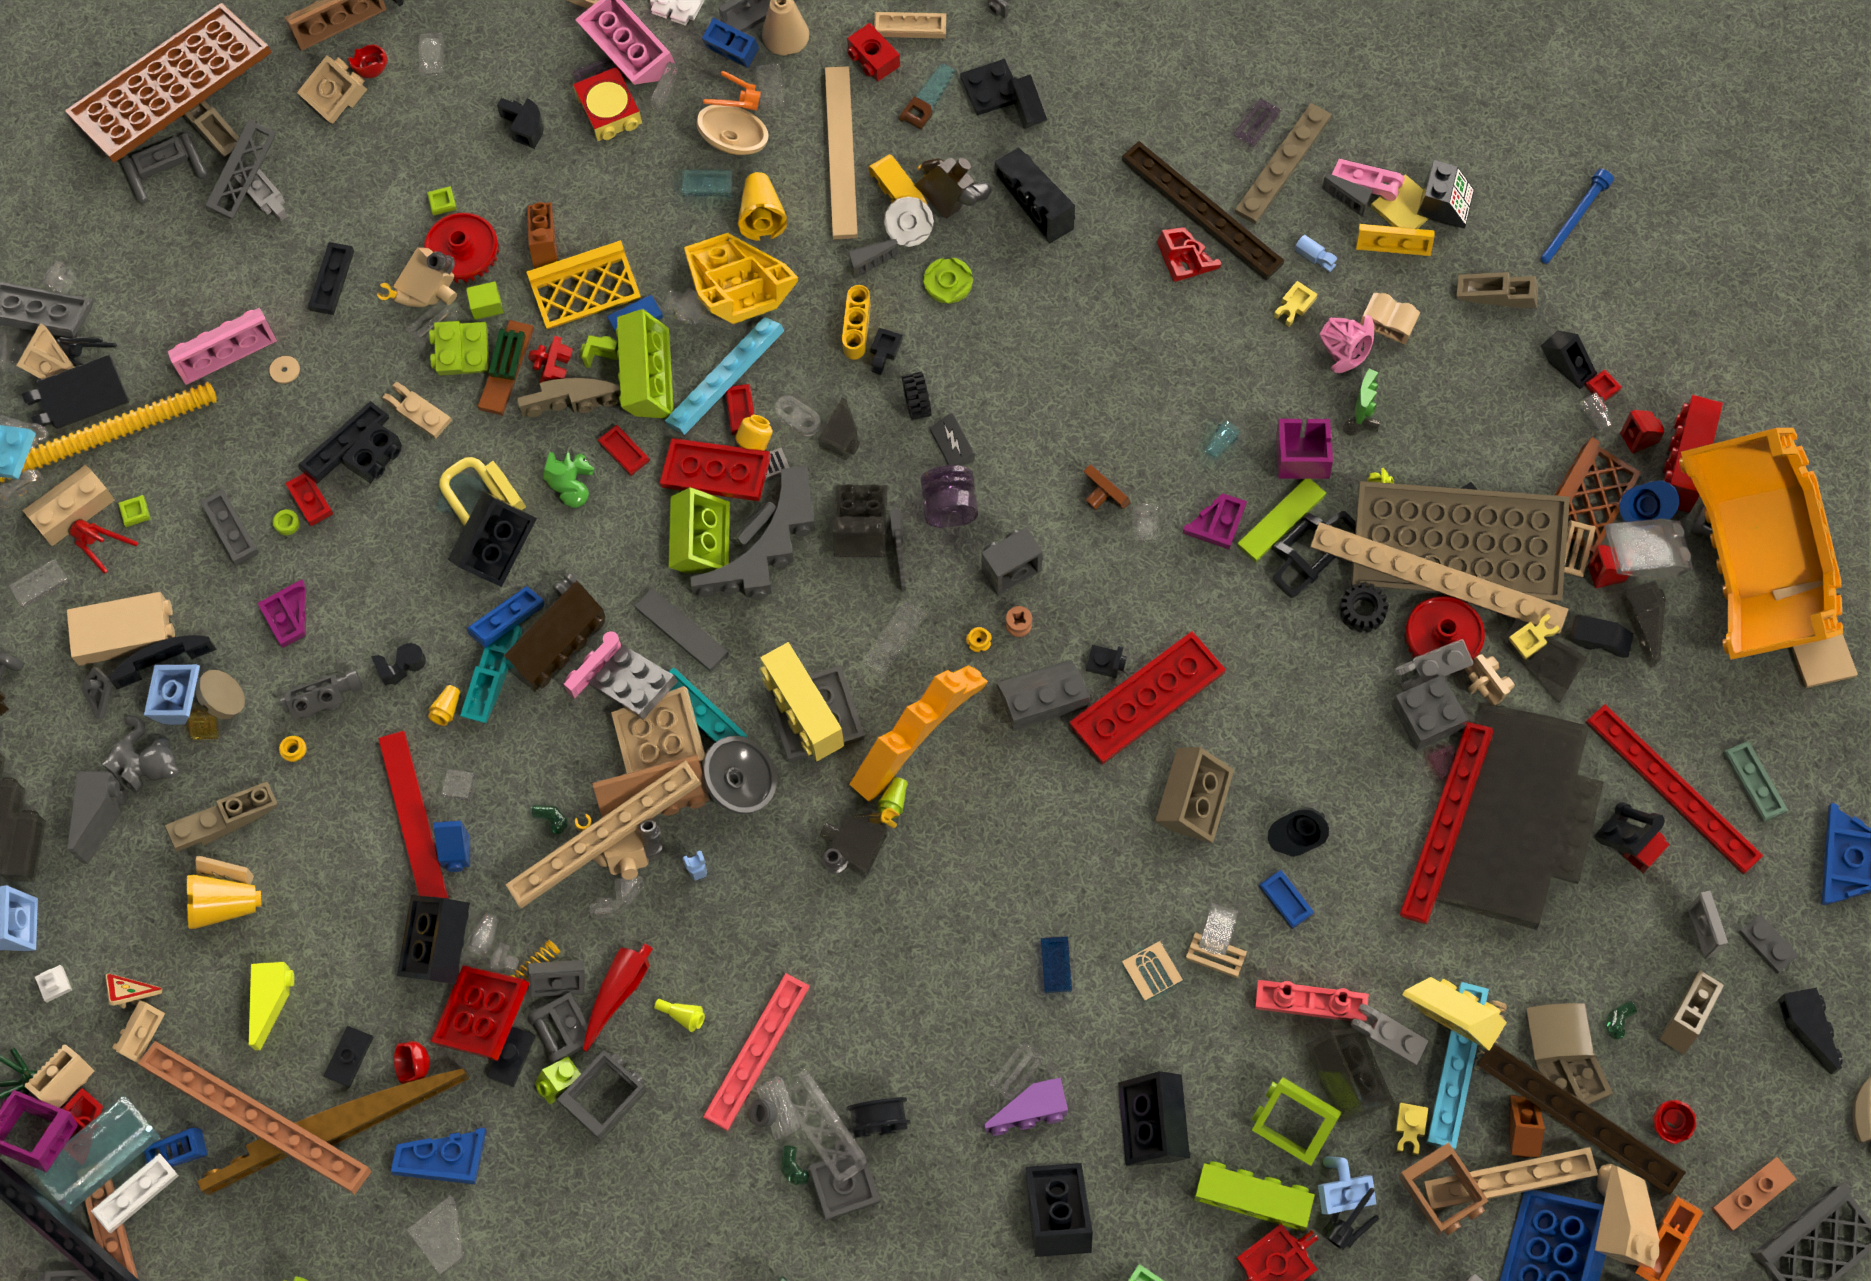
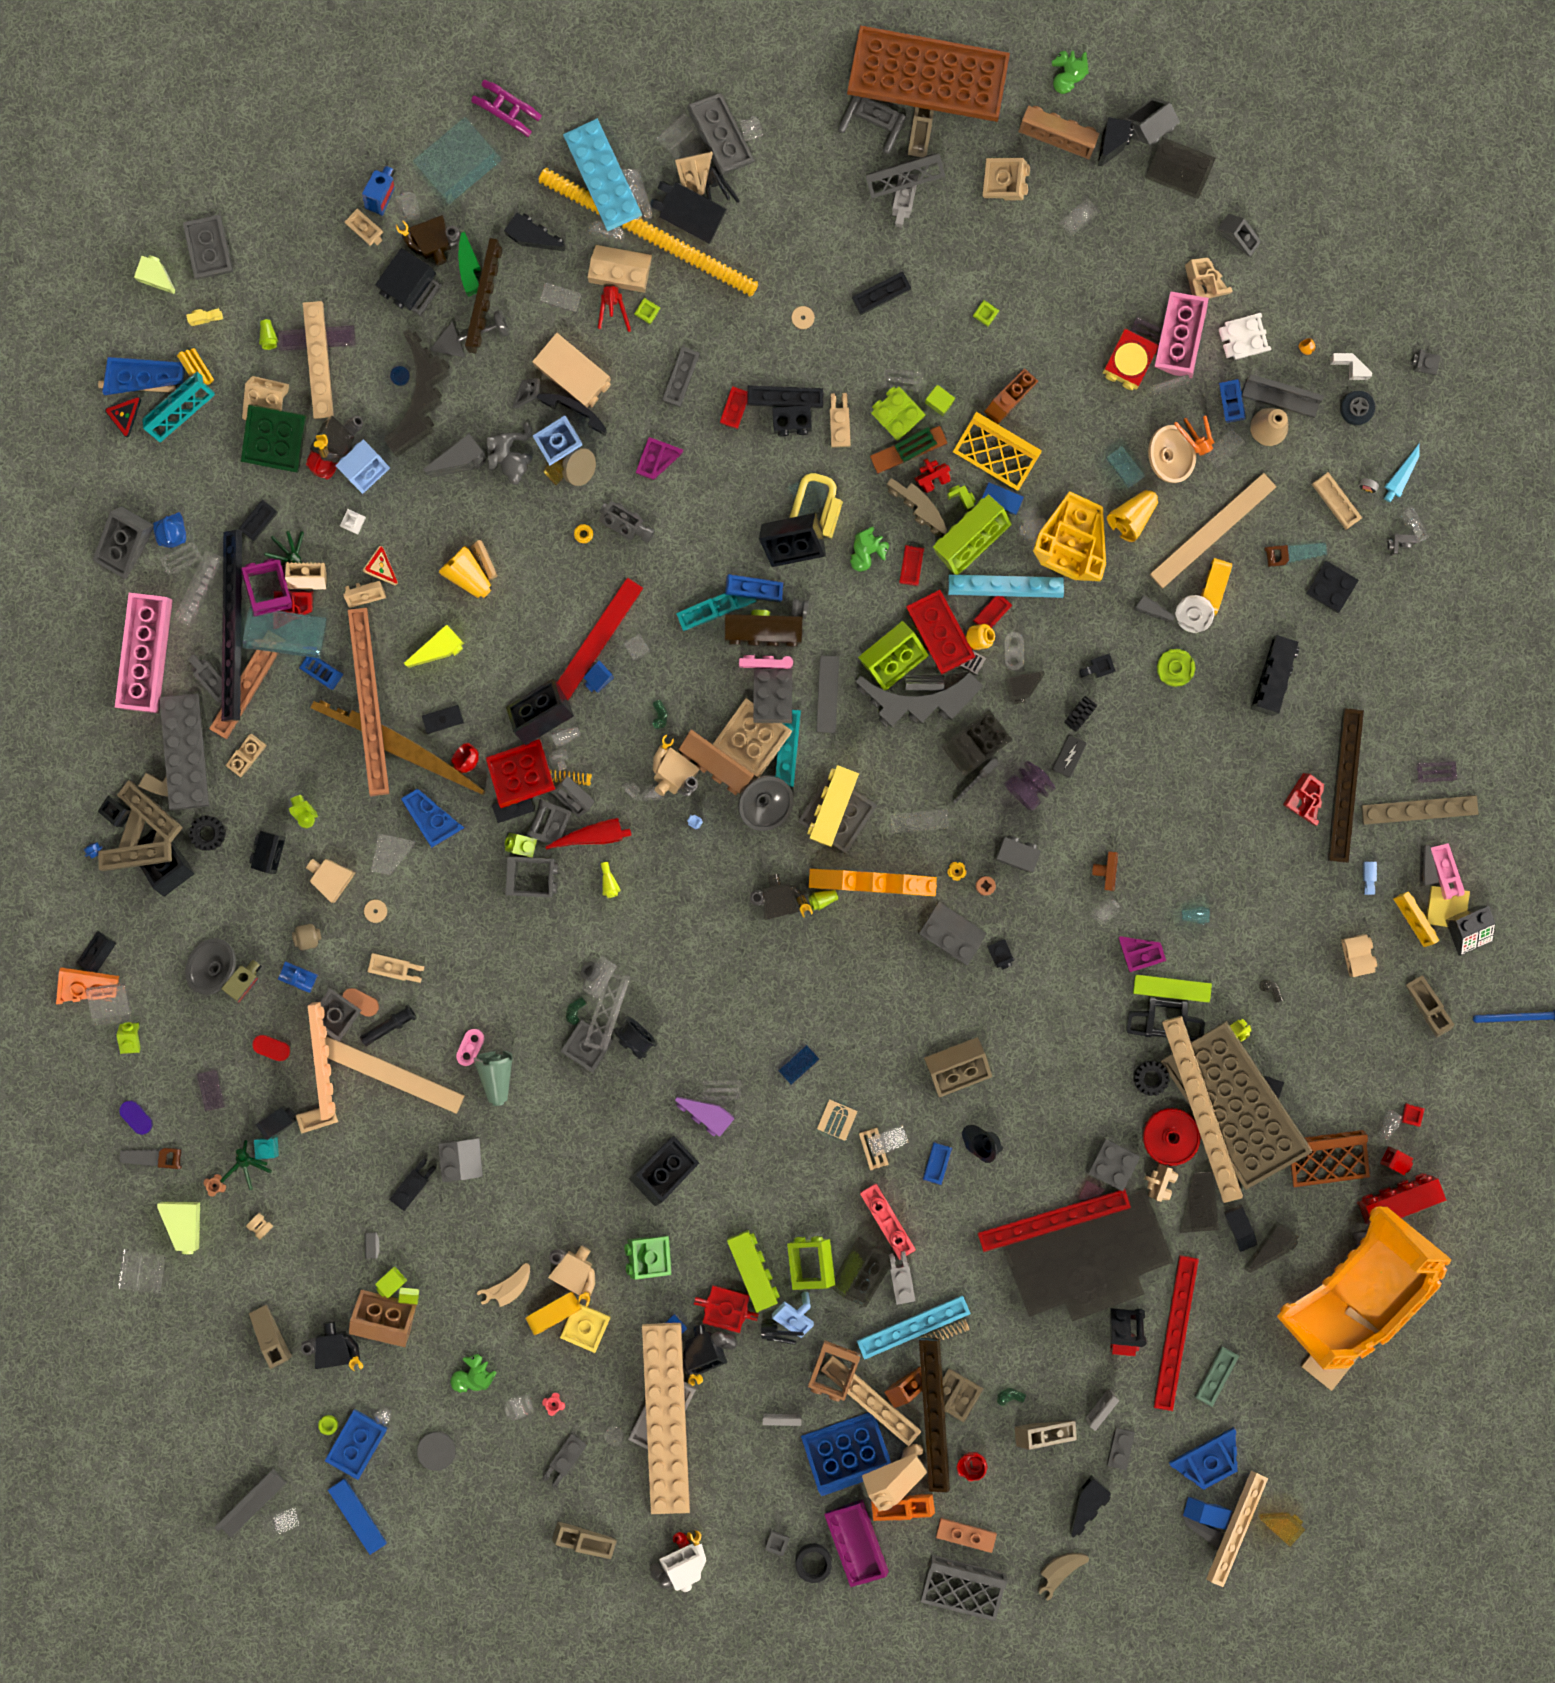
camera: 45 degrees right, 20 degrees up
white tile [91,1153,179,1234] -> none
dark tan slope [165,782,278,852] -> none
bright pink slope [168,307,277,385] -> none
lime tile [273,509,300,535] -> none
red hair [348,45,388,79] -> none
black leg [371,643,426,686] -> none
tan torso [377,247,457,308] -> none
red wheel [424,213,499,283] -> none
yellow cone [428,685,461,726] -> none
black brick [497,98,544,149] -> none
tan tile [505,760,702,908] -> none
coral tile [703,973,810,1131] -> none
yellow beam [842,285,871,360] -> none
red brick [847,23,900,82] -> none
dark brown torso [914,157,992,219] -> none
black panel [1007,74,1047,129] -> none
red plate [1069,631,1226,765] -> none
black slope [1118,1071,1190,1166] -> none
light yellow plate [1274,281,1317,327] -> none
magenta piece [1276,419,1333,479] -> none
bright pink piece [1320,315,1374,373] -> none
bright green slope [1355,368,1378,425] -> none
light grey hinge [1394,639,1474,690] -> none
light yellow plate [1396,1103,1428,1156] -> none
light yellow slope [1402,977,1507,1051] -> none
light yellow plate [1509,614,1560,660] -> none
dark tan slope [1526,1003,1595,1063] -> none
black slope [1541,330,1597,389] -> none
tan tile [1564,520,1596,577] -> none
red slope [1588,545,1632,589] -> none
clear slope [1604,519,1693,581] -> none
blue piece [1619,480,1679,527] -> none

